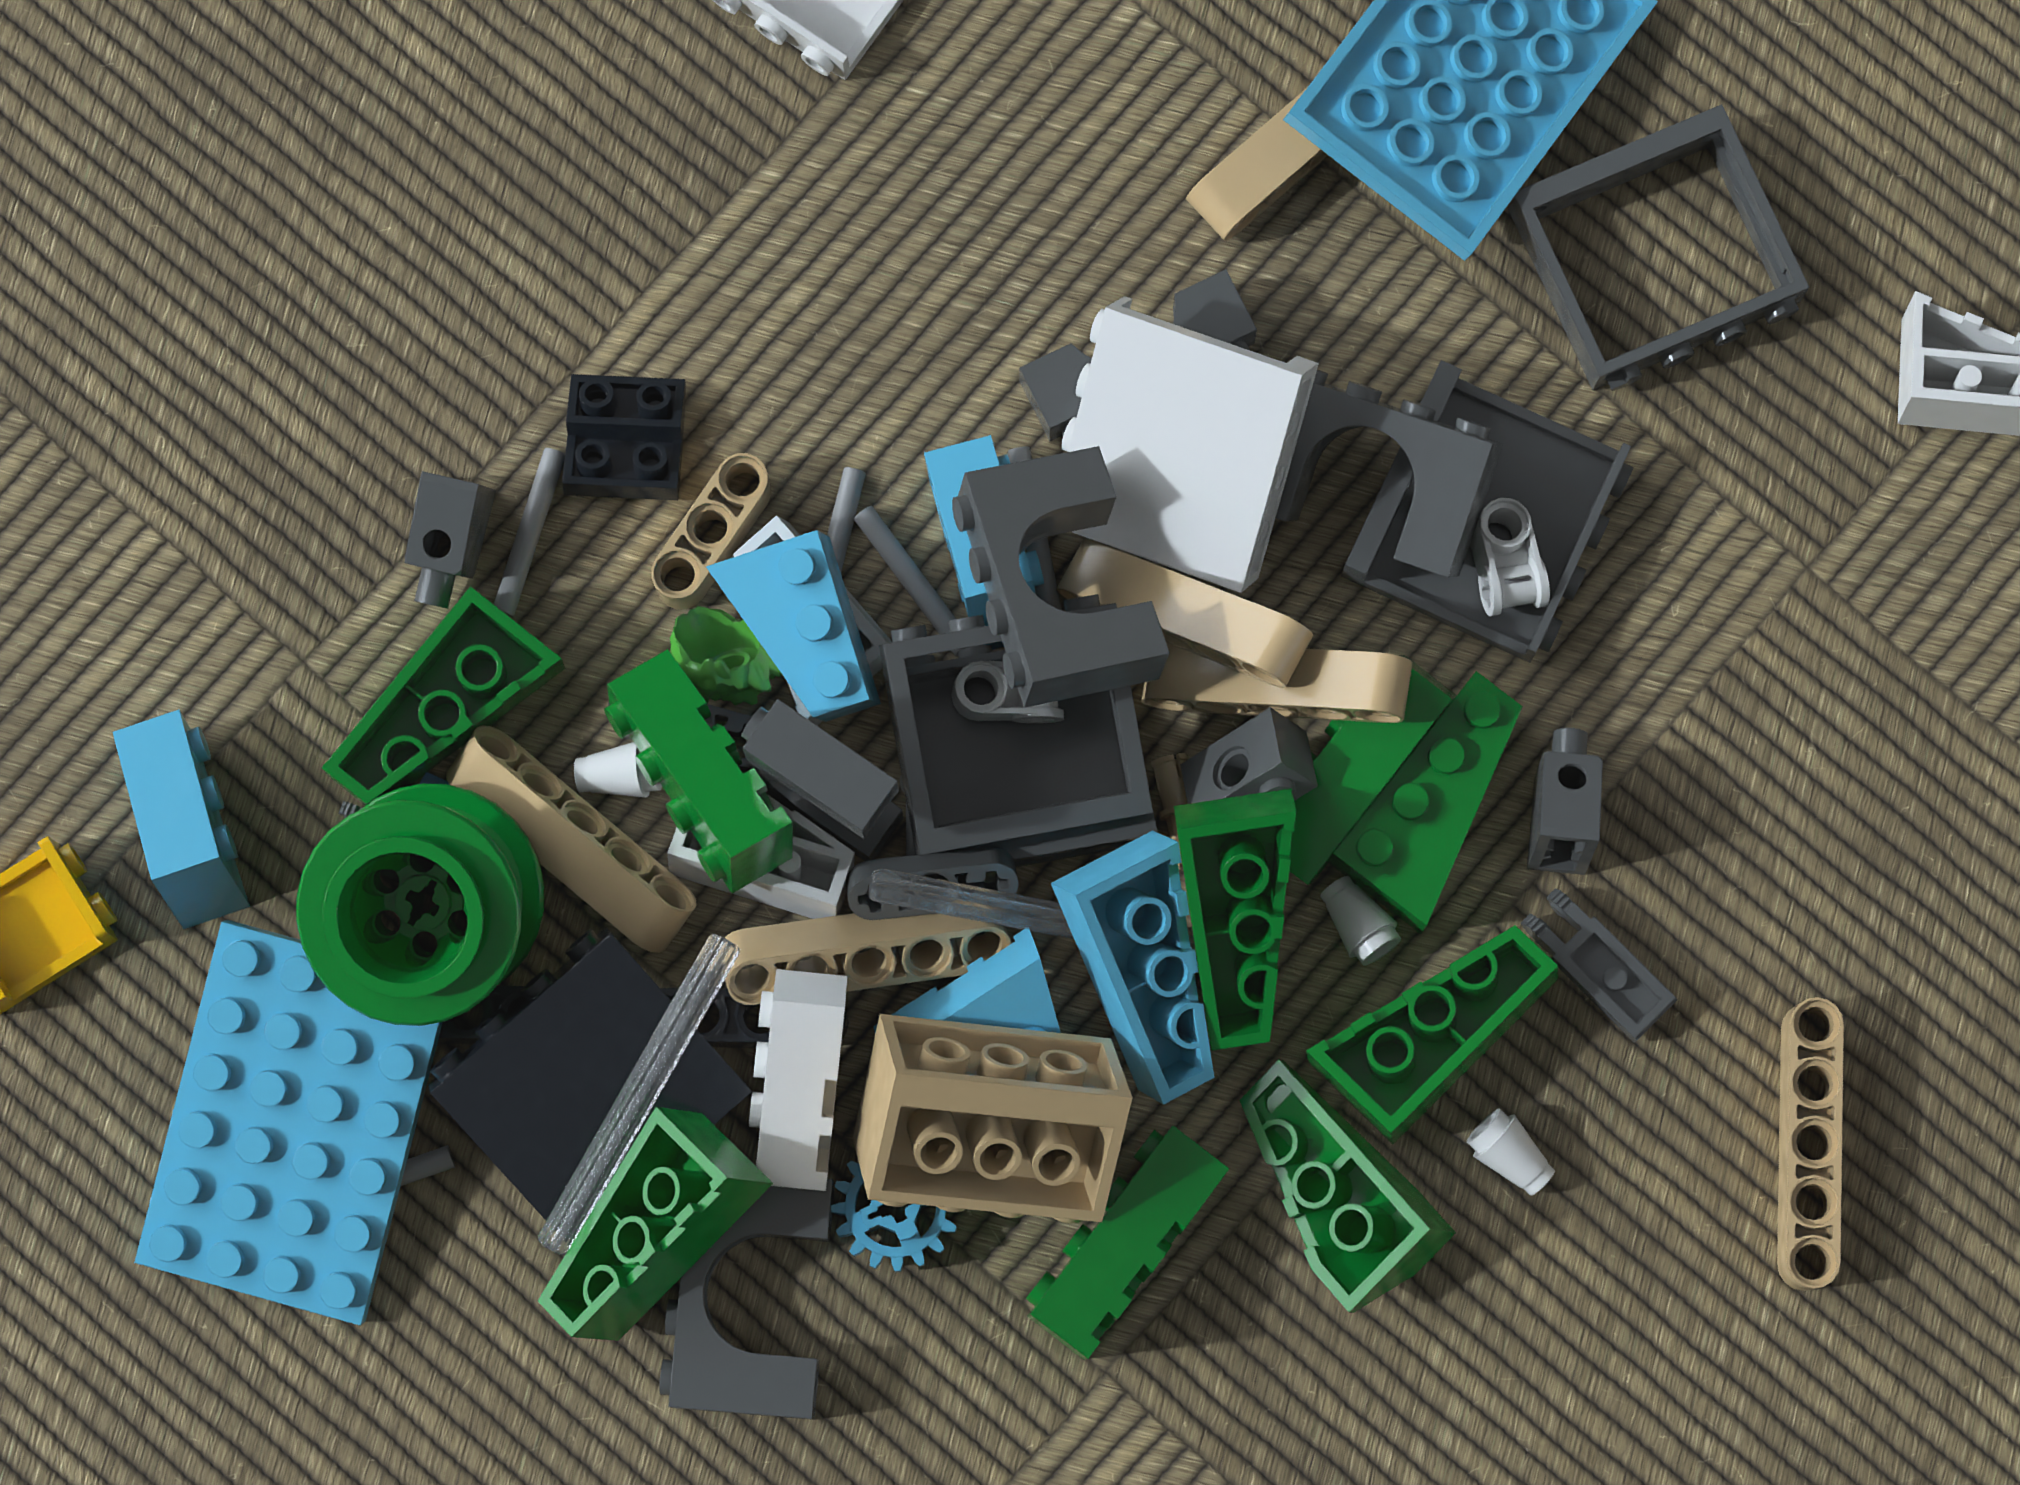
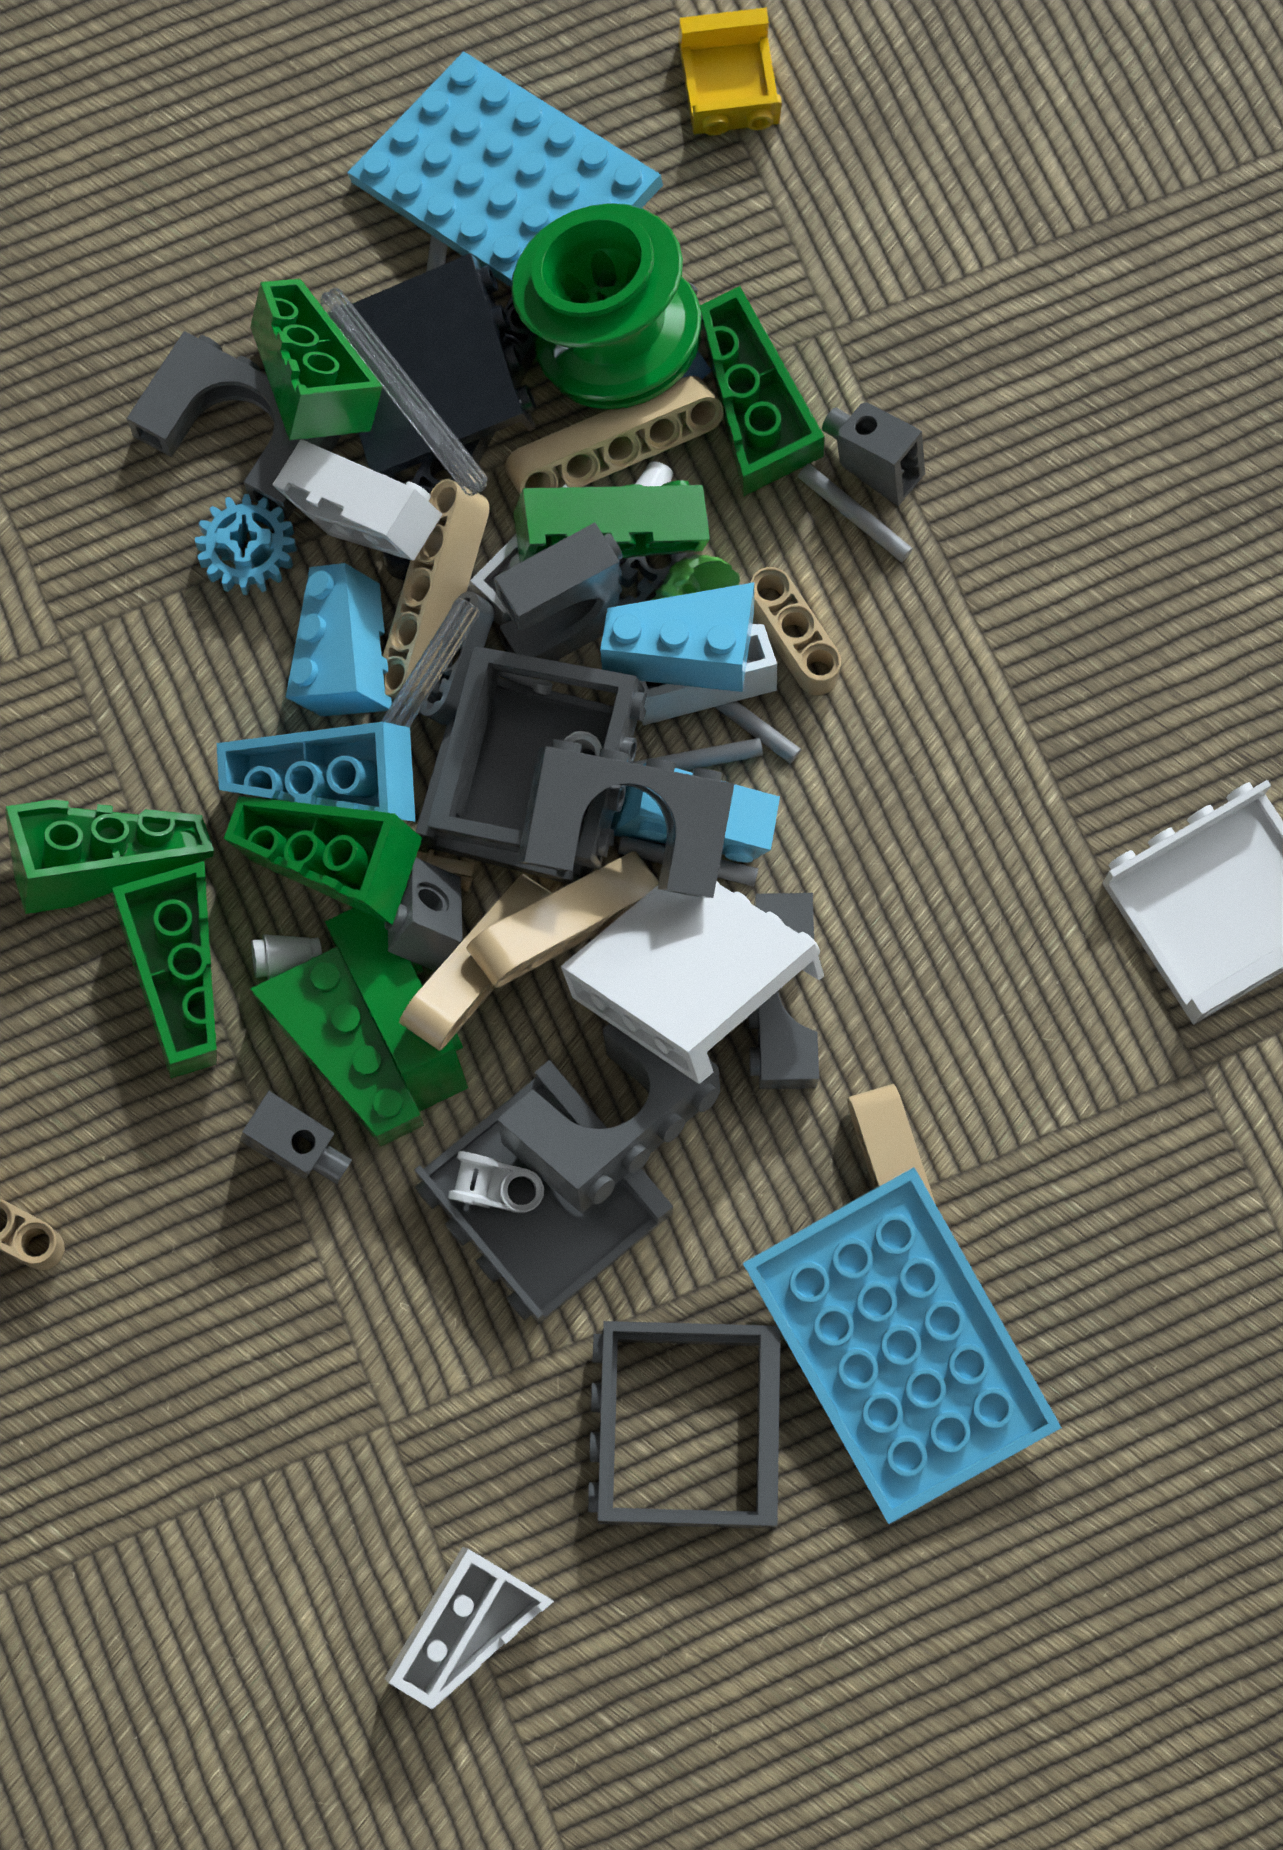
camera: 110 degrees right, 5 degrees down
medium azure wedge [112,710,250,929] -> none
black slope [562,374,686,501] -> none
tan brick [853,1014,1133,1224] -> none
green wedge [1026,1126,1229,1360] -> none
white cone [1467,1109,1555,1195] -> none
dark grey hinge [1521,888,1678,1043] -> none

